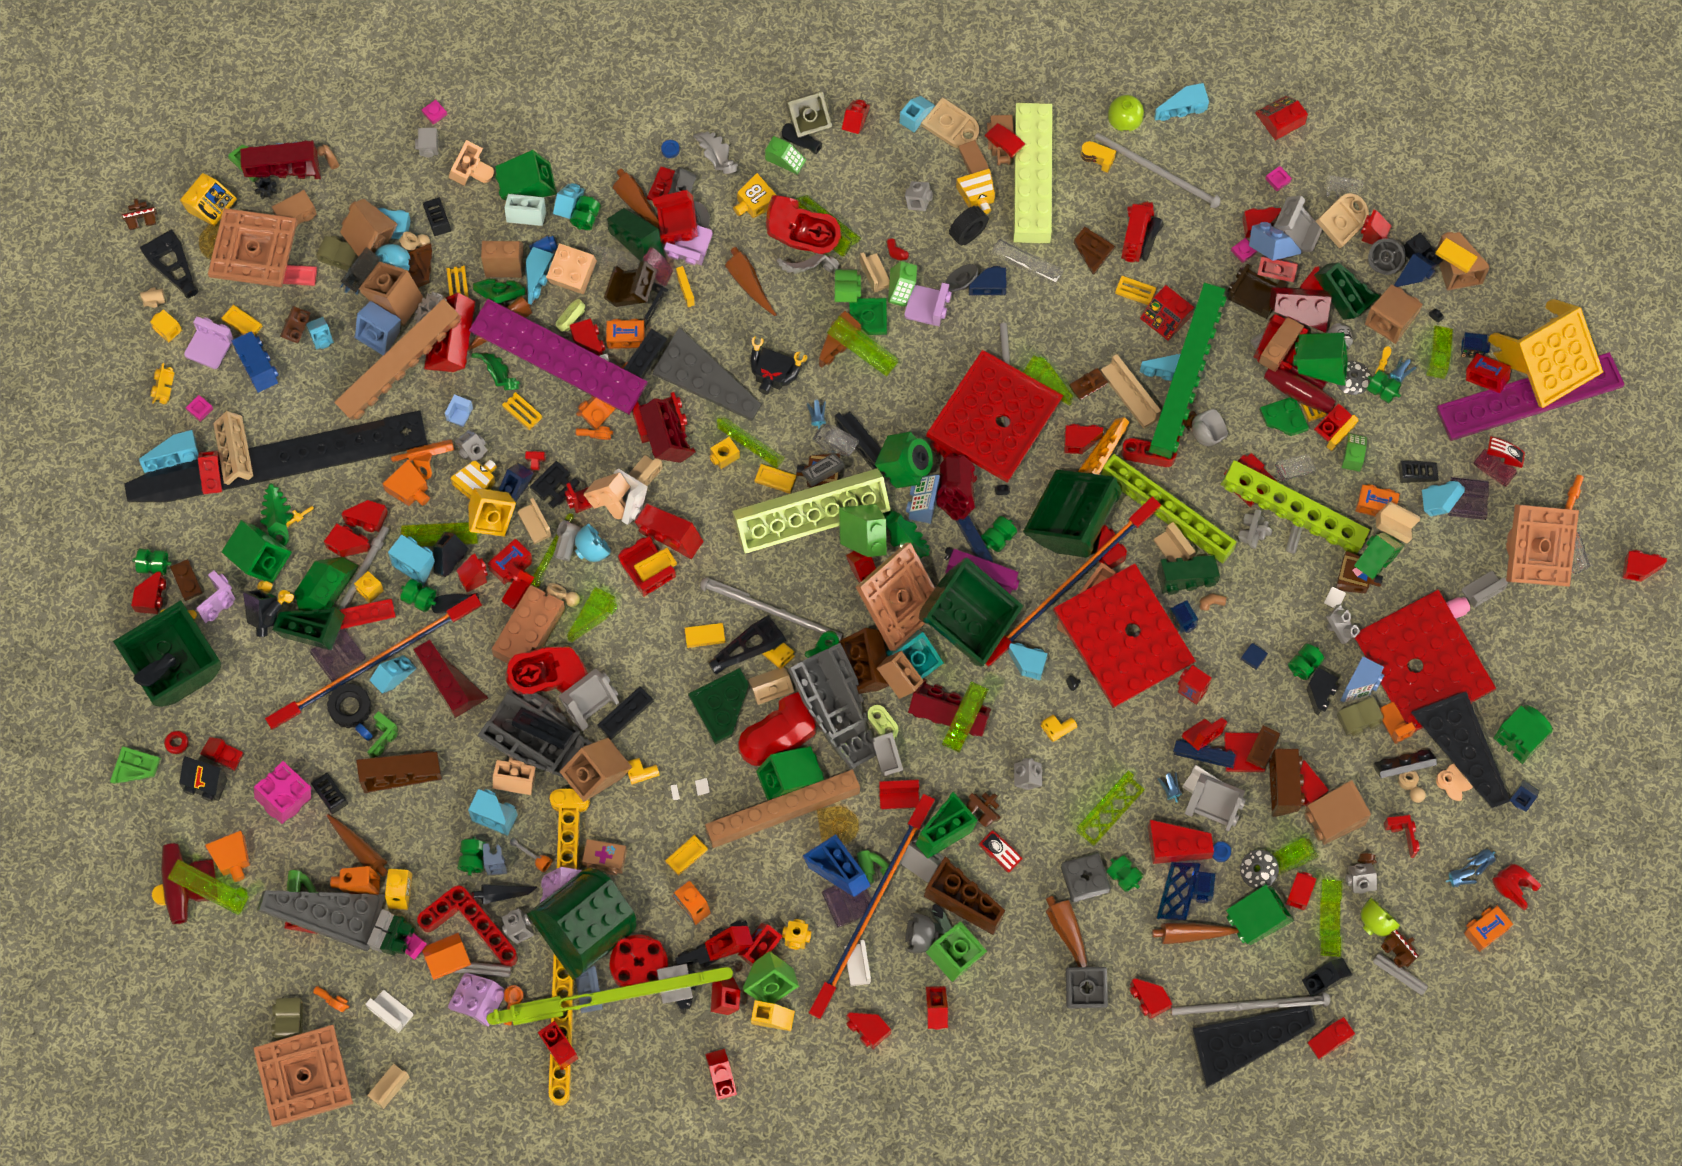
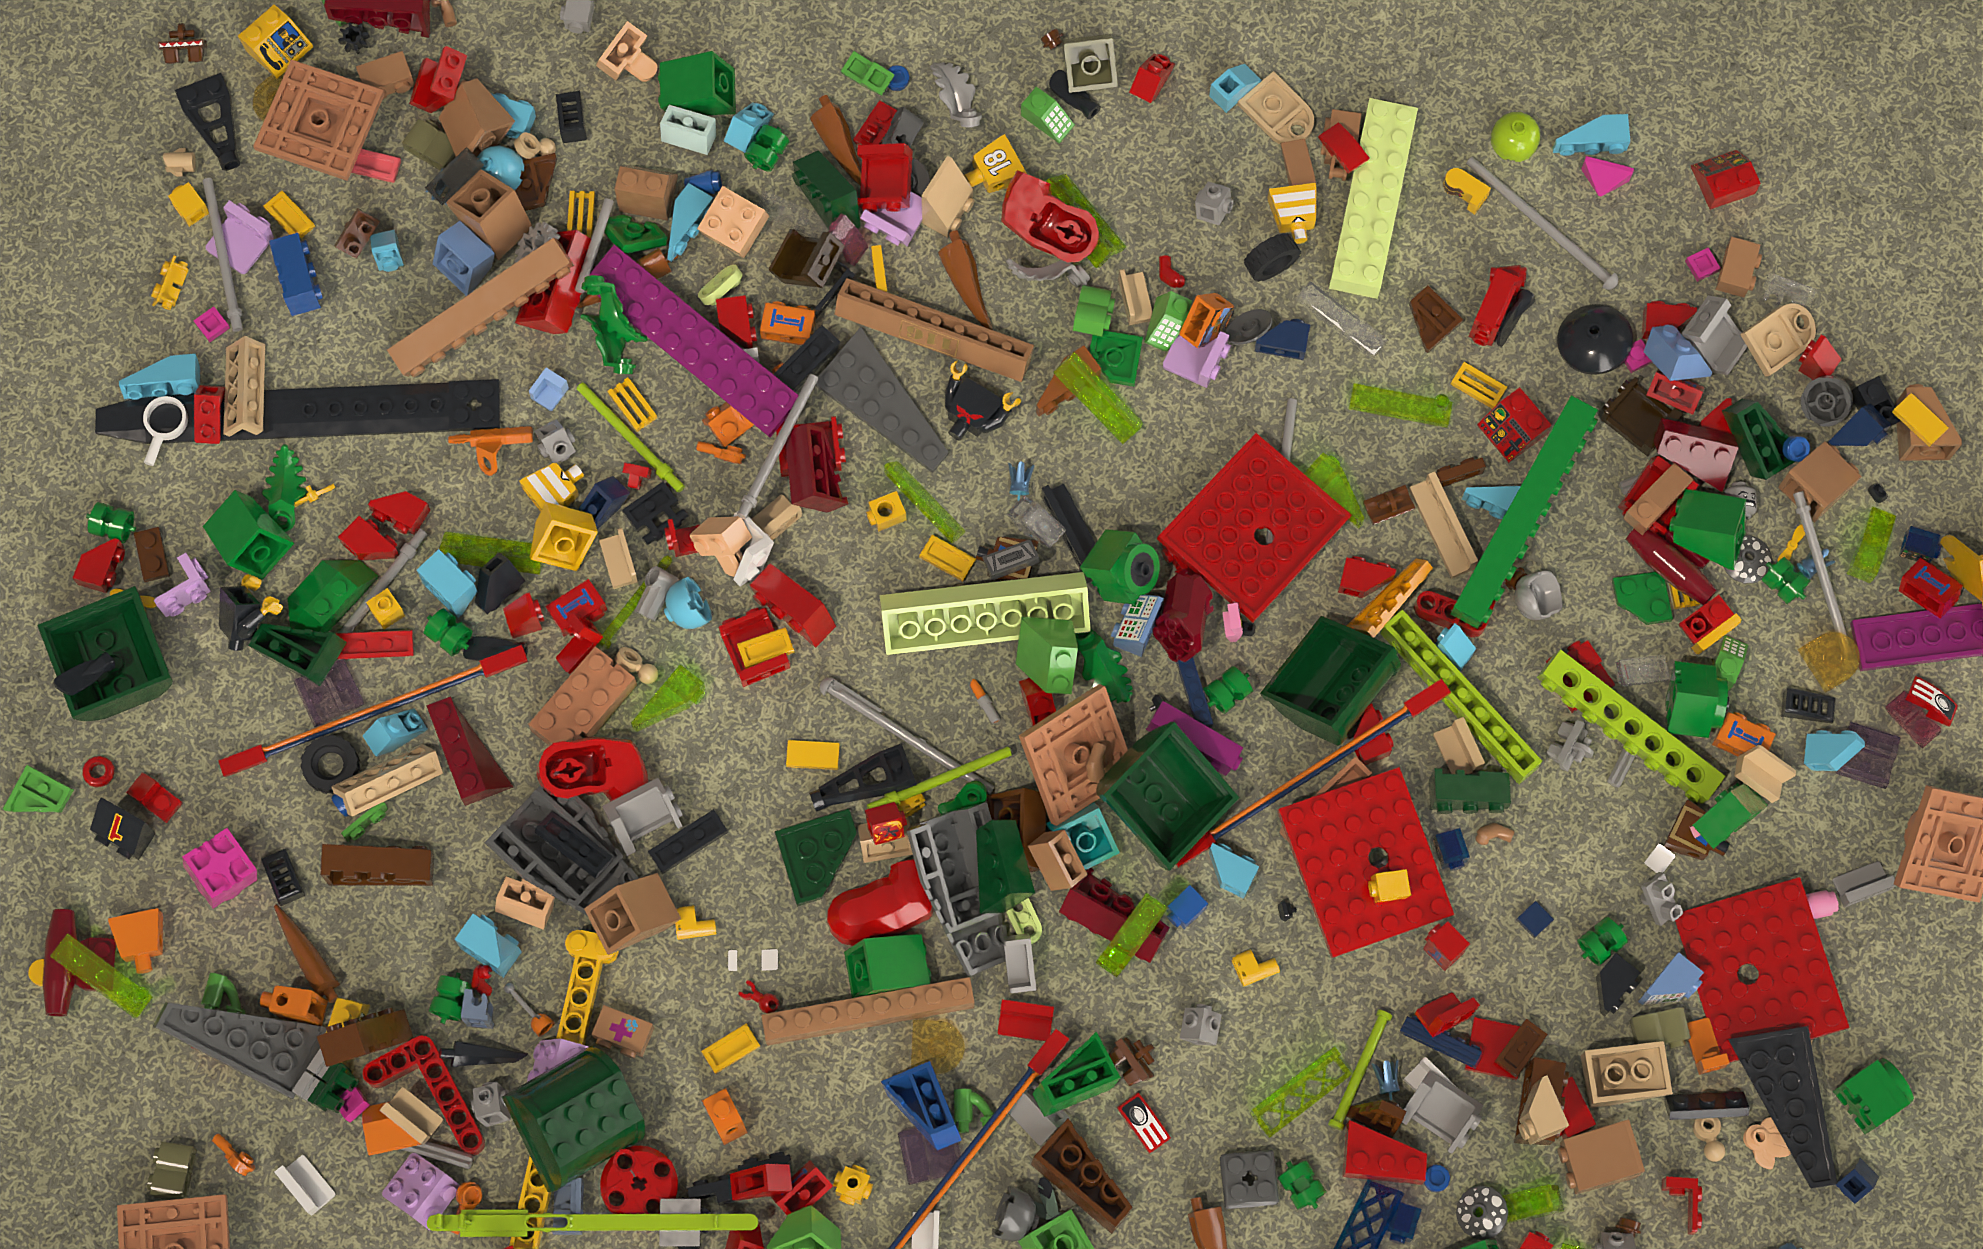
camera: 10 degrees right, 5 degrees up
orange torso [382,460,430,506] -> none
none -> white piece [143,396,188,466]
none -> light grey bar [202,178,243,332]
none -> reddish brown wedge [317,1007,414,1067]
none -> tan fence [331,744,443,816]
none -> tan panel [379,1087,443,1145]
none -> red panel [409,46,467,113]
none -> red arm [471,964,492,997]
none -> light grey bar [575,198,614,293]
none -> lime bar [576,382,685,493]
none -> green plant [581,275,648,343]
none -> light grey bar [737,374,818,519]
none -> red arm [738,980,779,1014]
none -> medium nougat brick [834,278,1034,382]
none -> bright green slope [841,51,895,96]
none -> red brick [865,802,907,845]
none -> lime bar [867,746,1012,809]
none -> tan slope [922,156,975,238]
none -> light grey piece [970,679,1001,724]
none -> dark green wedge [976,820,1035,913]
none -> reddish brown plate [1040,28,1064,50]
none -> medium nougat arm [1086,743,1106,782]
none -> blue brick [1166,885,1208,930]
none -> orange torso [1179,293,1234,348]
none -> bright pink slope [1223,603,1243,642]
none -> lime bar [1328,1010,1392,1131]
none -> reddish brown wing [1346,1100,1407,1138]
none -> clear neon green piece [1349,383,1453,428]
none -> yellow brick [1368,869,1411,903]
none -> medium azure slope [1435,623,1476,671]
none -> reddish brown plate [1436,457,1486,487]
none -> tan slope [1518,1075,1569,1145]
none -> black dish [1557,304,1633,375]
none -> dark pink slope [1581,156,1634,197]
none -> tan slope [1581,1041,1673,1108]
none -> green piece [1665,661,1729,738]
none -> medium nougat brick [1715,236,1762,298]
none -> blue tile [1783,436,1810,462]
none -> light grey bar [1793,491,1852,655]
none -> clear yellow tile [1798,632,1860,693]

